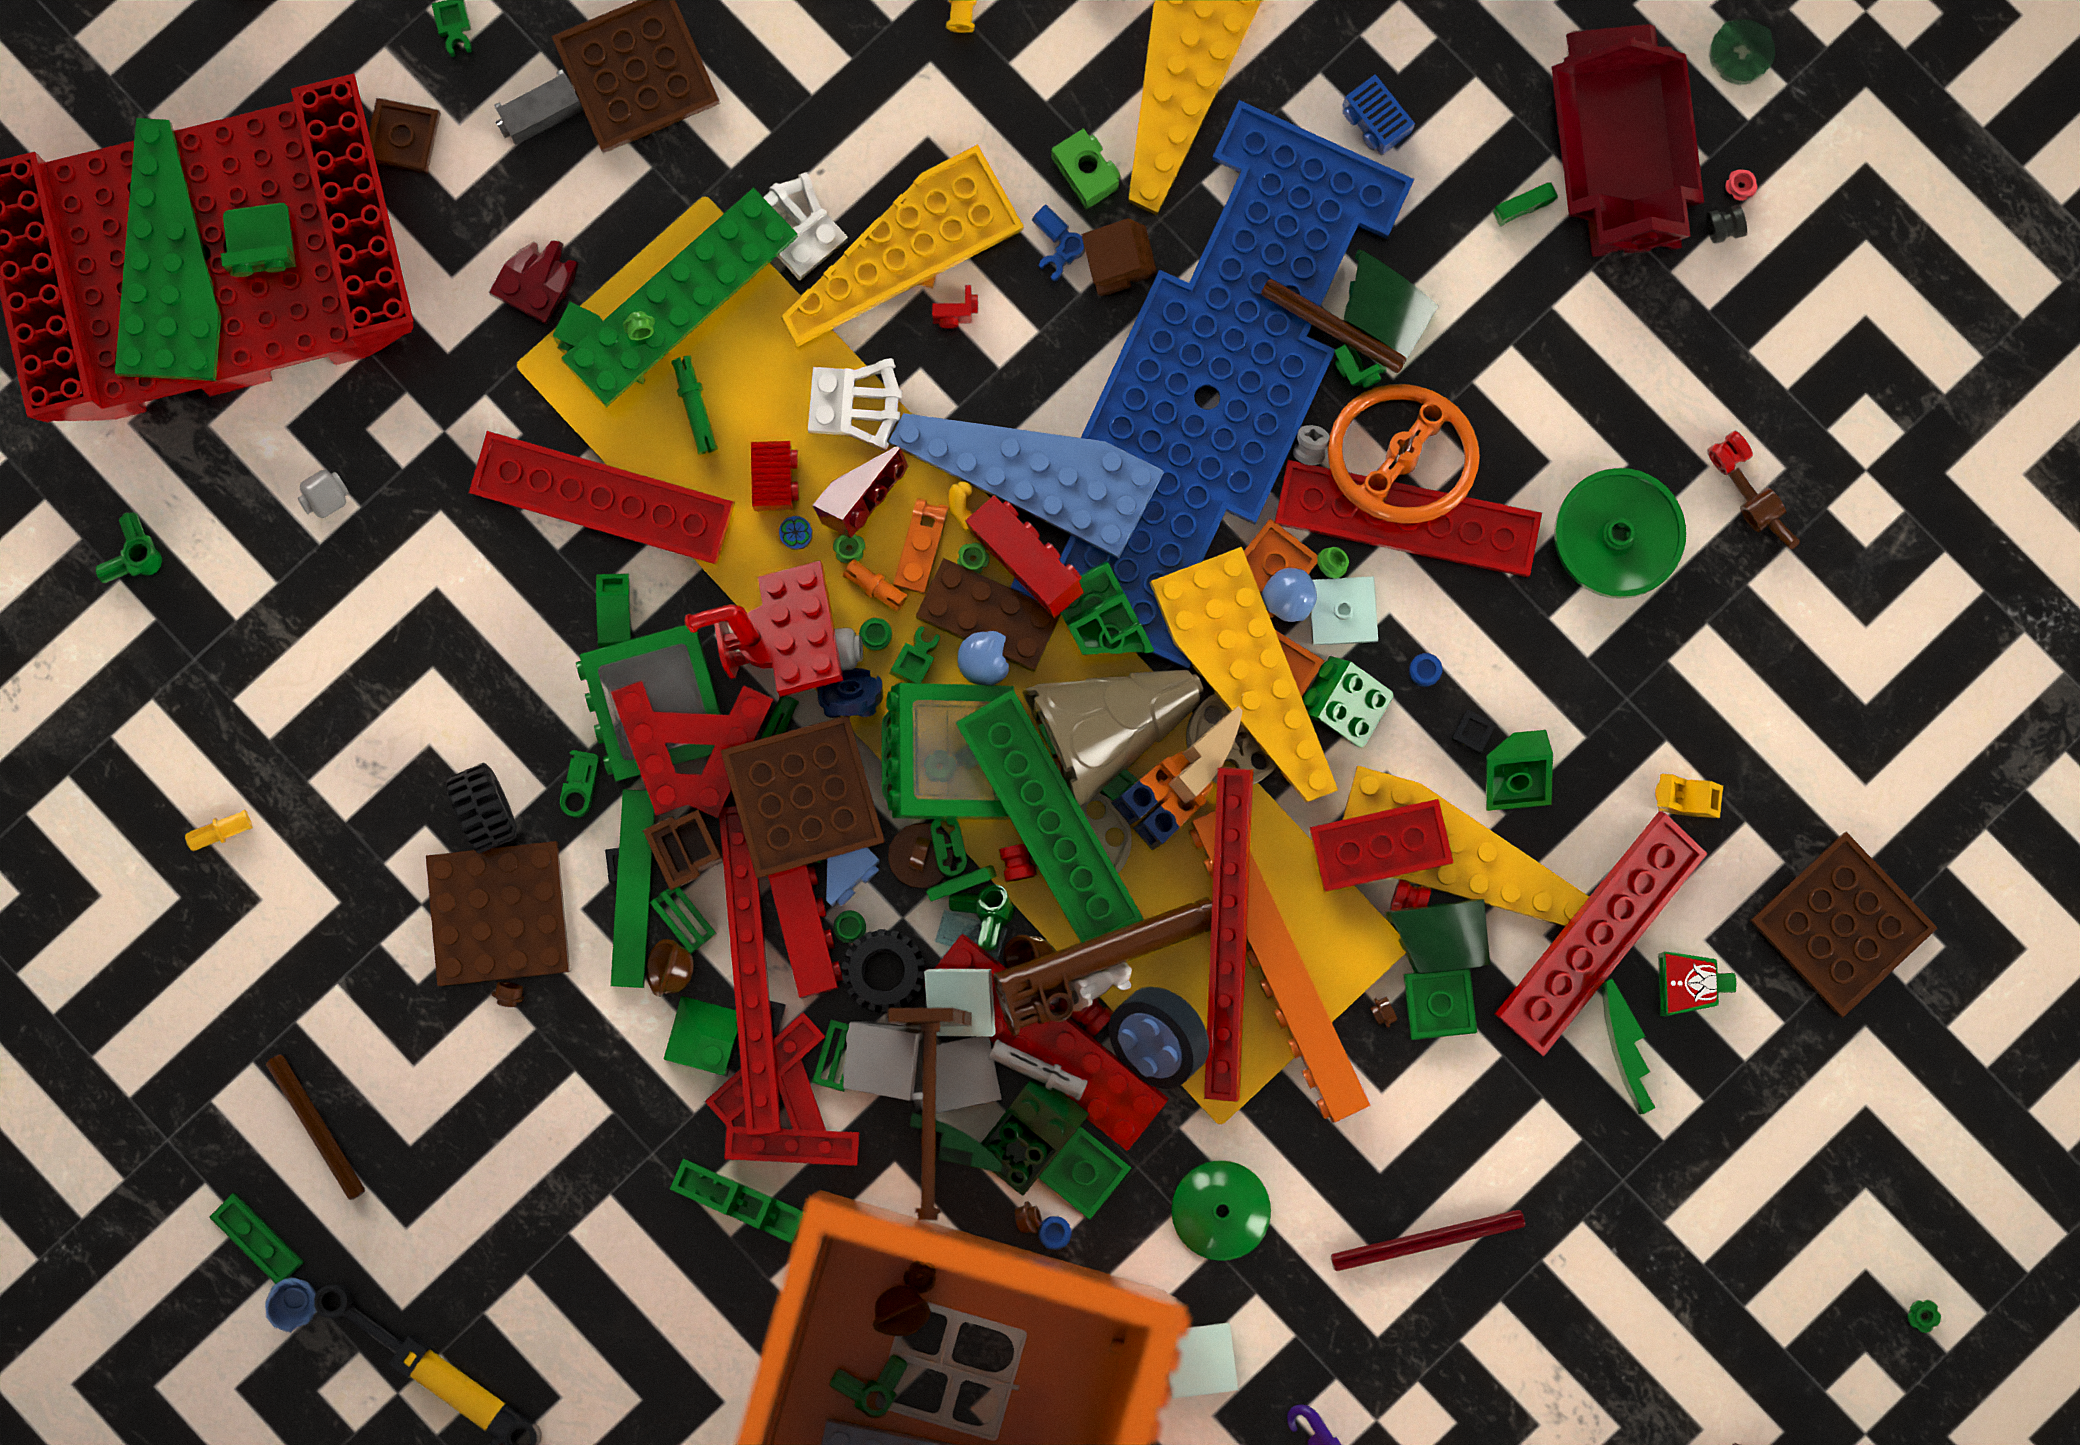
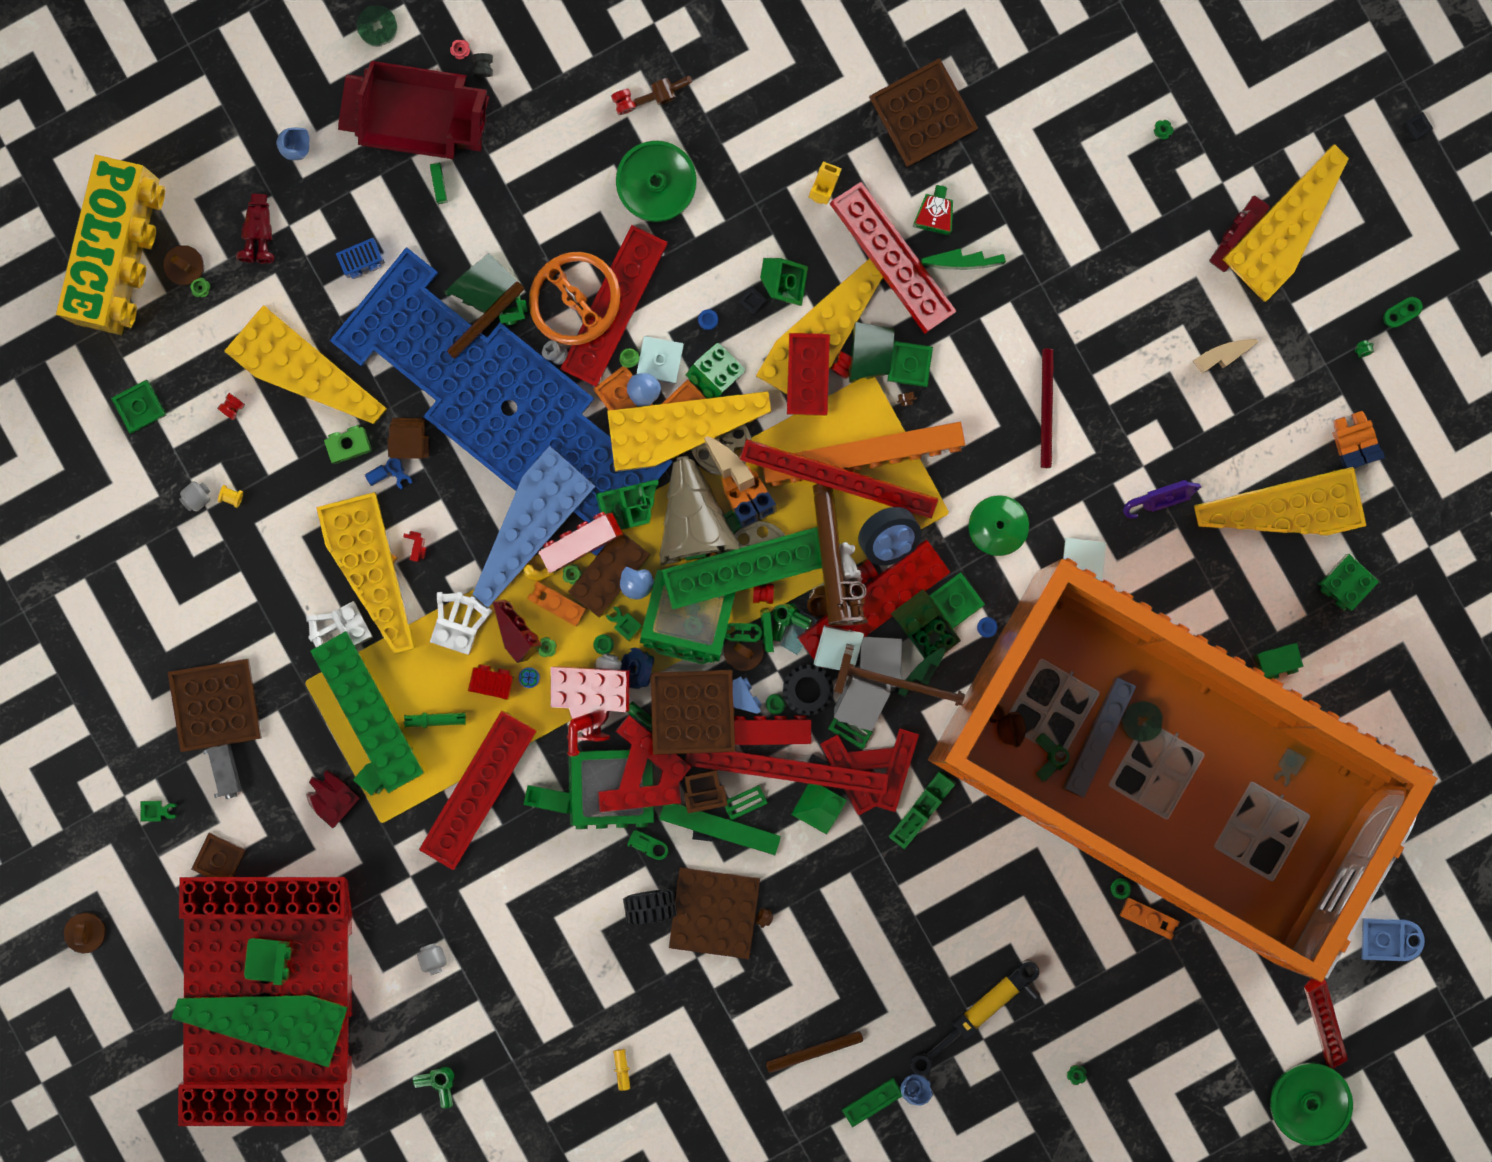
camera: 75 degrees left, 5 degrees up
bright green plate [623,311,655,340] -> none
reddish brown helmet [646,939,694,997] -> none
orange pin [843,559,908,612] -> none
light grey pin [988,1039,1087,1101] -> none
reddish brown plate [1015,1201,1042,1234] -> none

